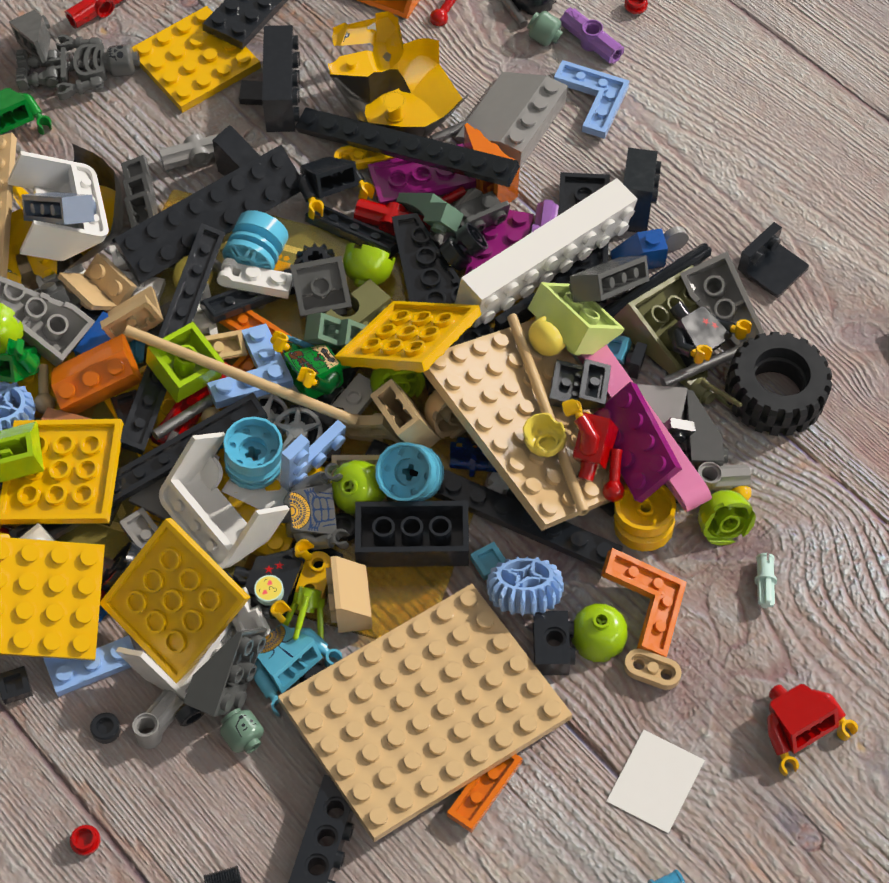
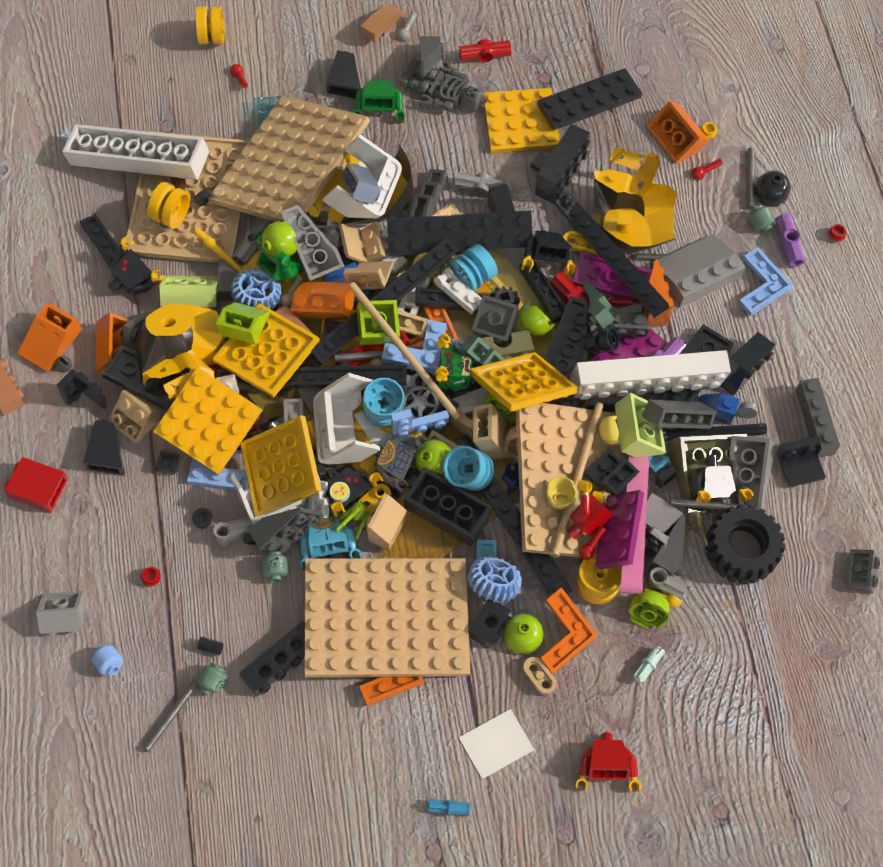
camera: 30 degrees right, 5 degrees up
none -> dark grey brick [795,378,840,458]

